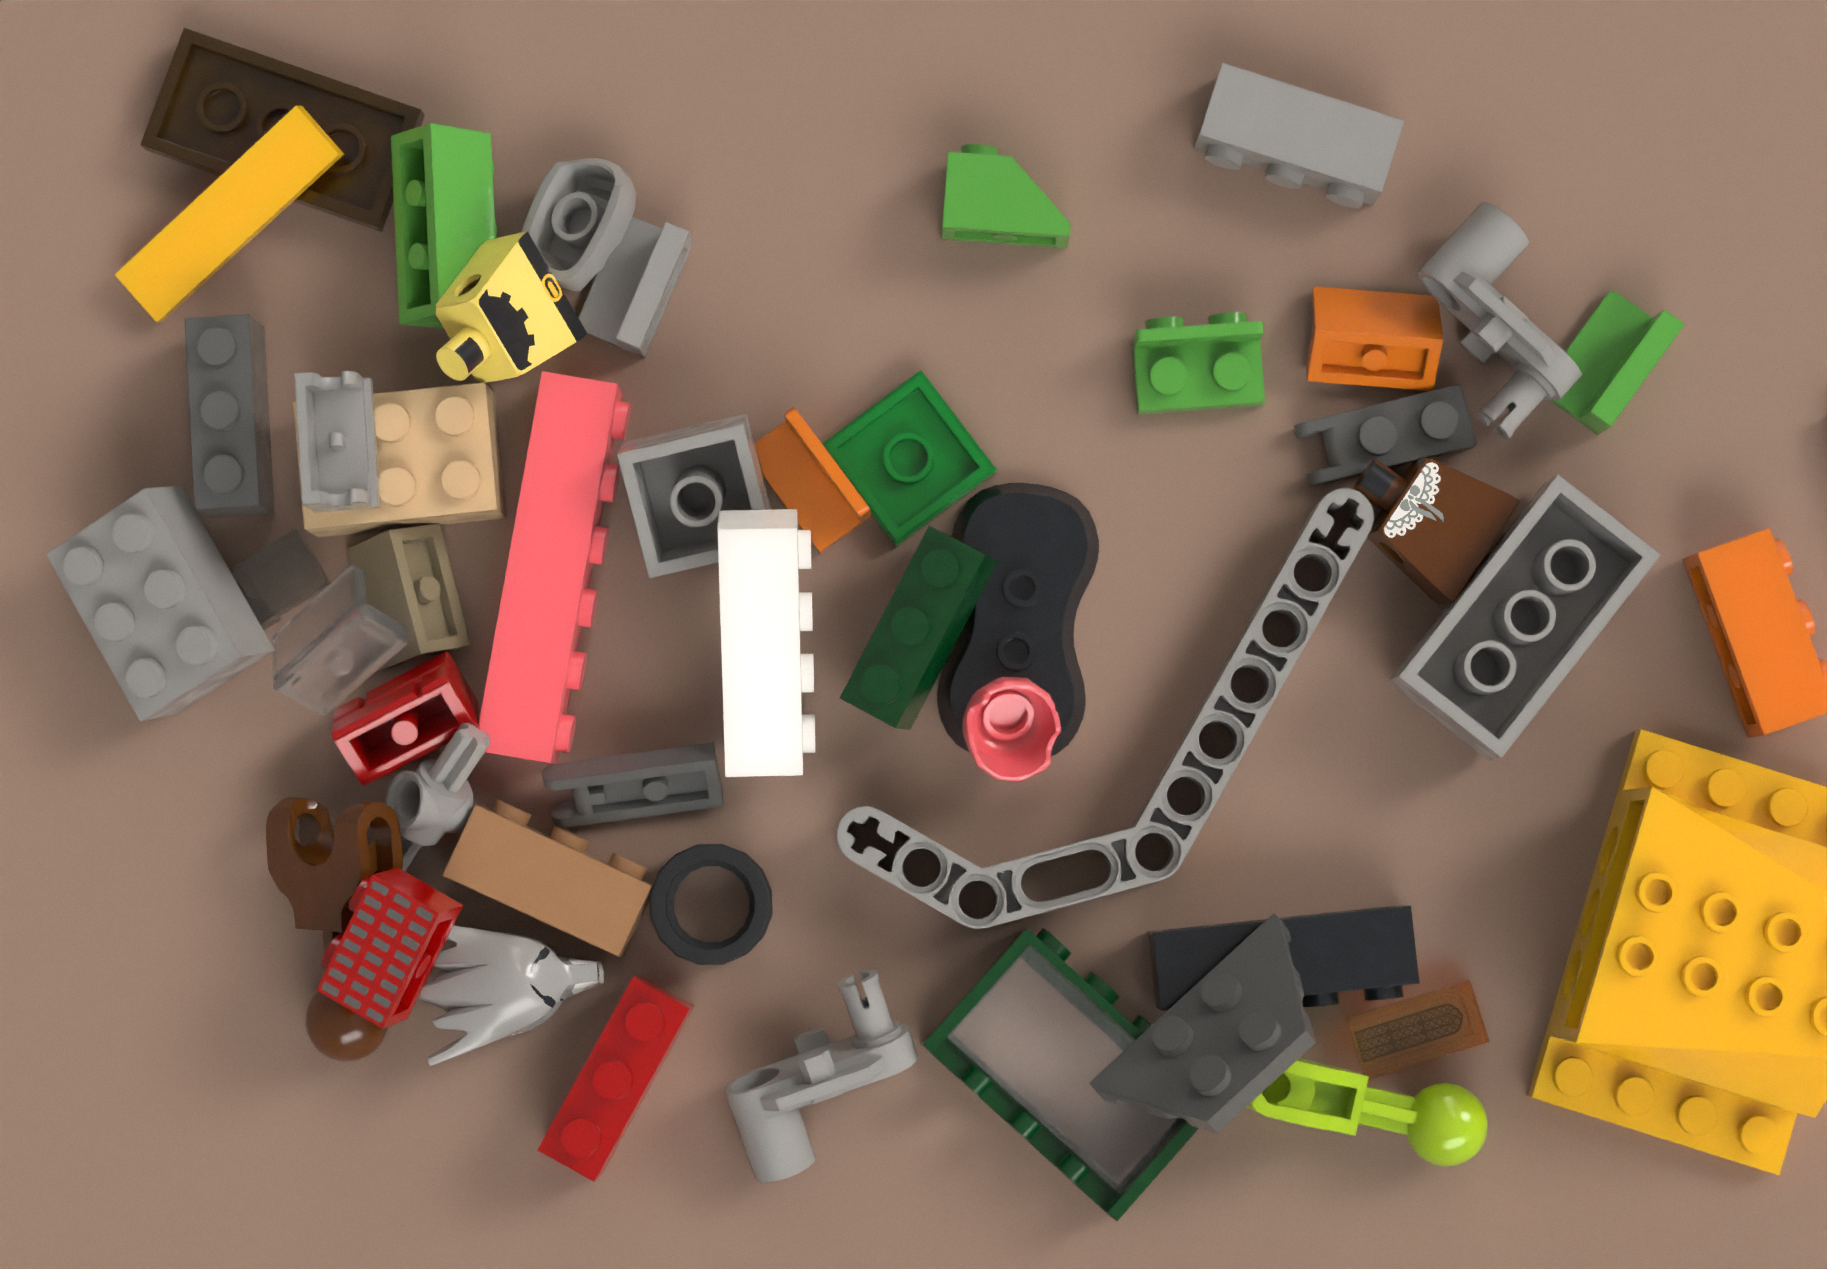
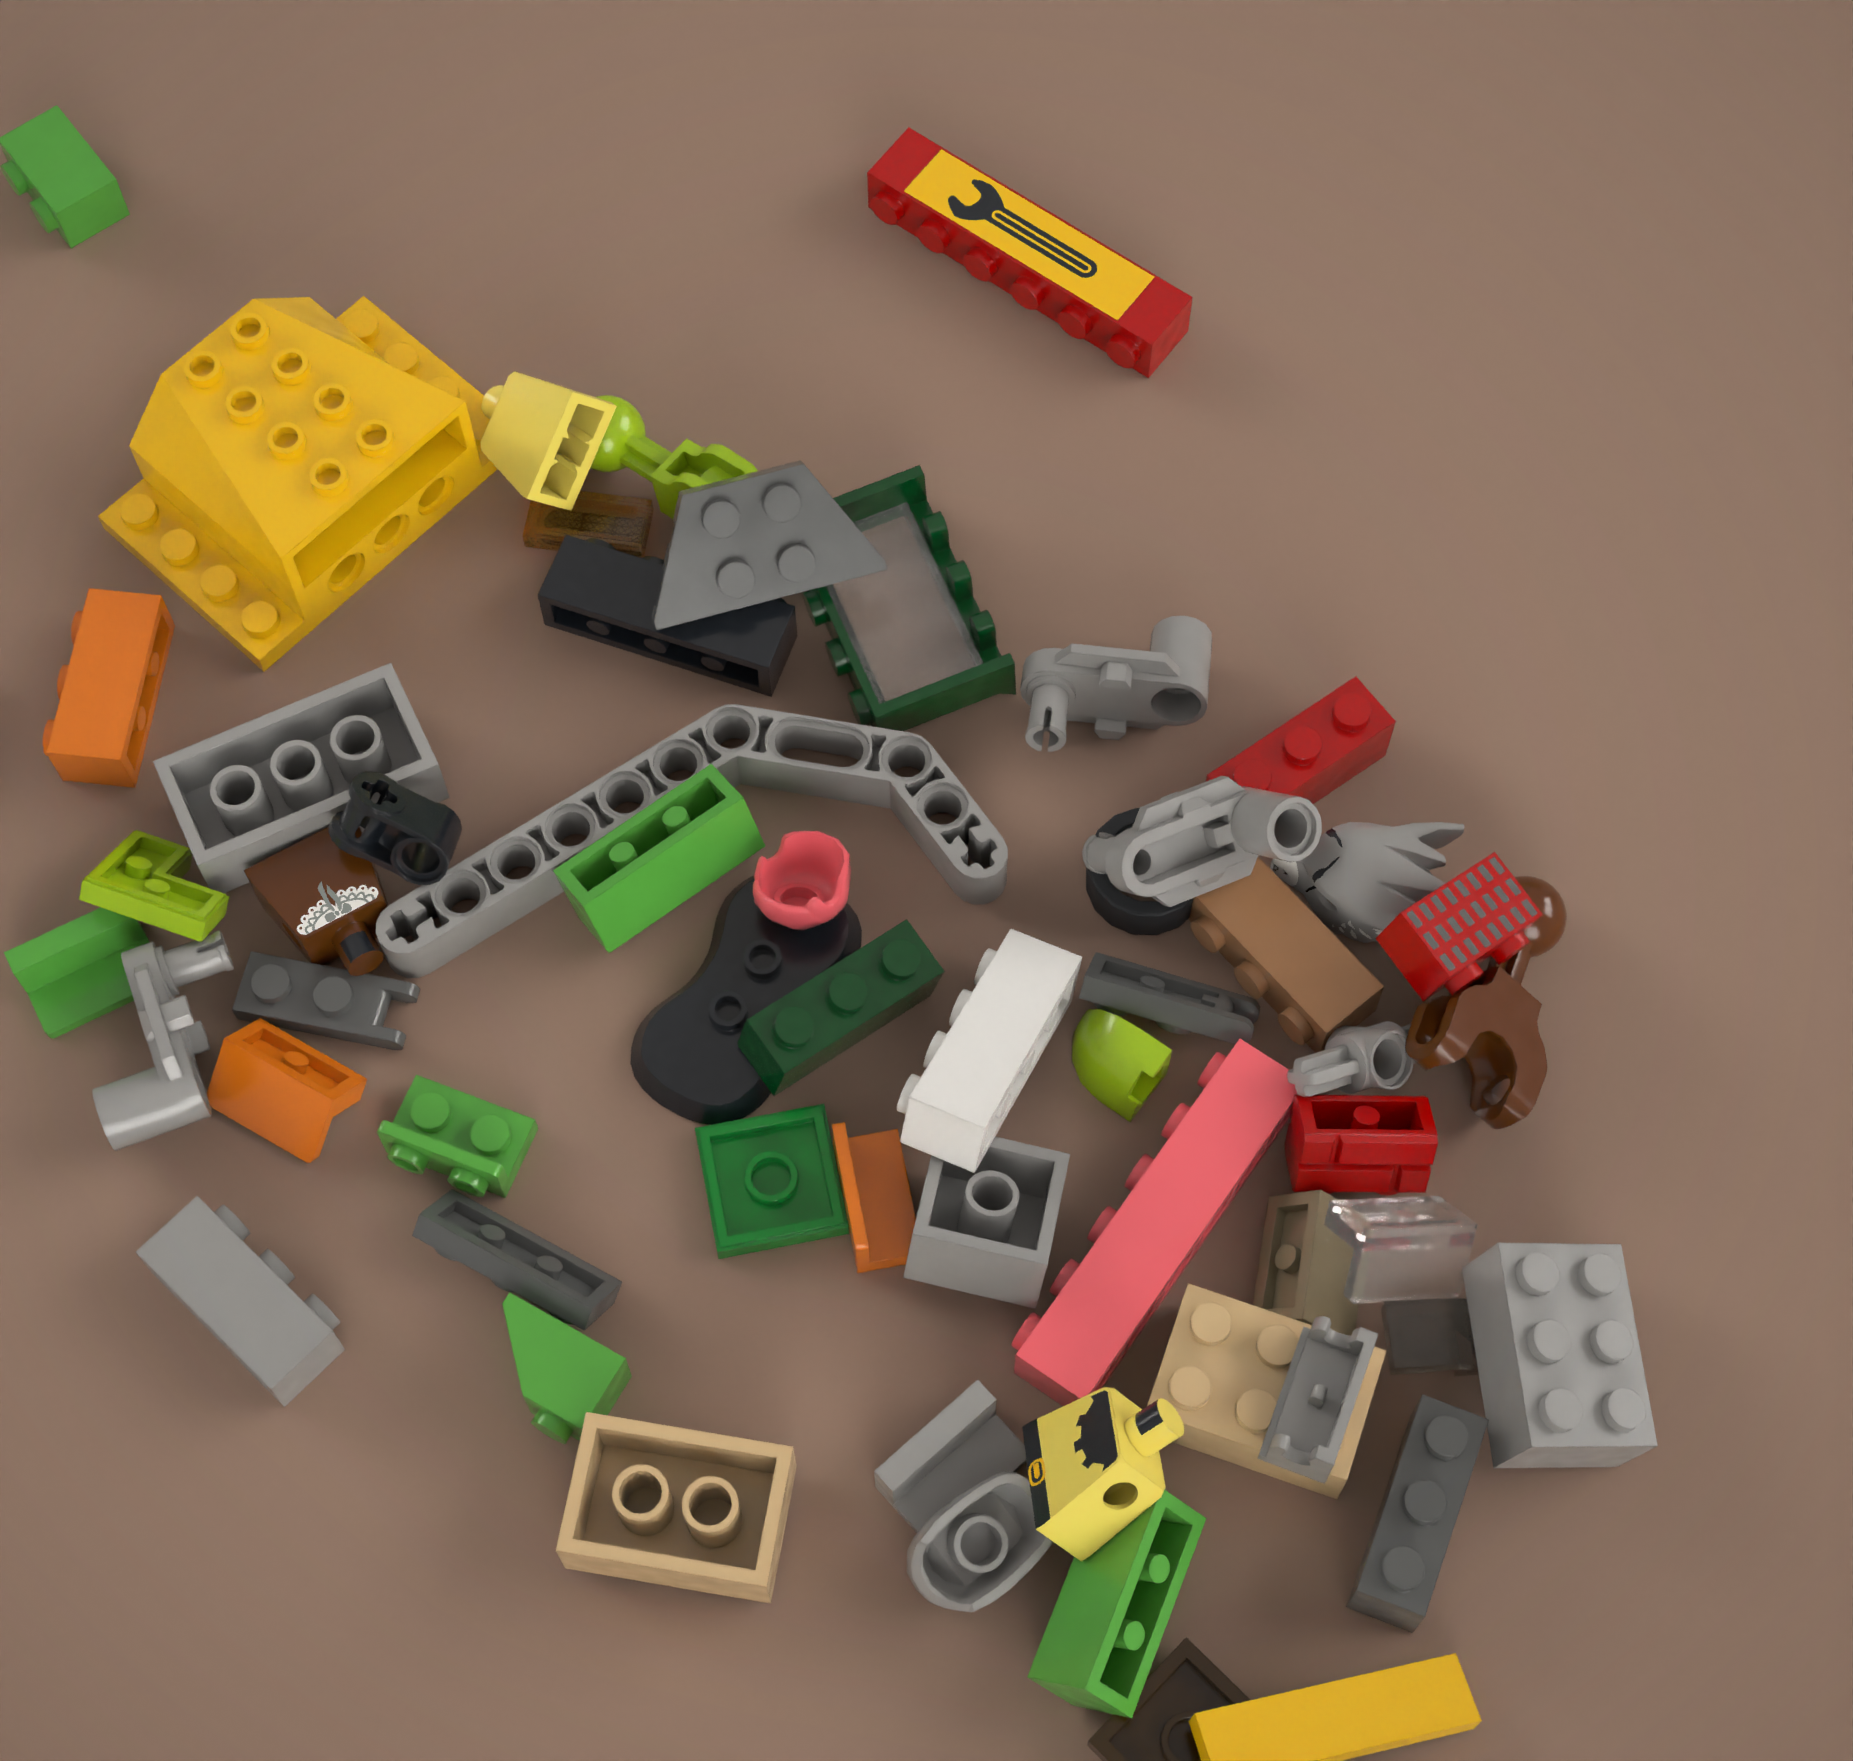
camera: 155 degrees left, 20 degrees down
none -> lime tile [79,830,230,942]
none -> black piece [328,771,462,885]
none -> dark grey plate [412,1189,622,1331]
none -> light yellow torso [480,371,617,511]
none -> bright green brick [553,764,765,954]
none -> tan brick [556,1412,797,1604]
none -> lime brick [1072,1009,1172,1122]
none -> light grey piece [1082,776,1322,907]

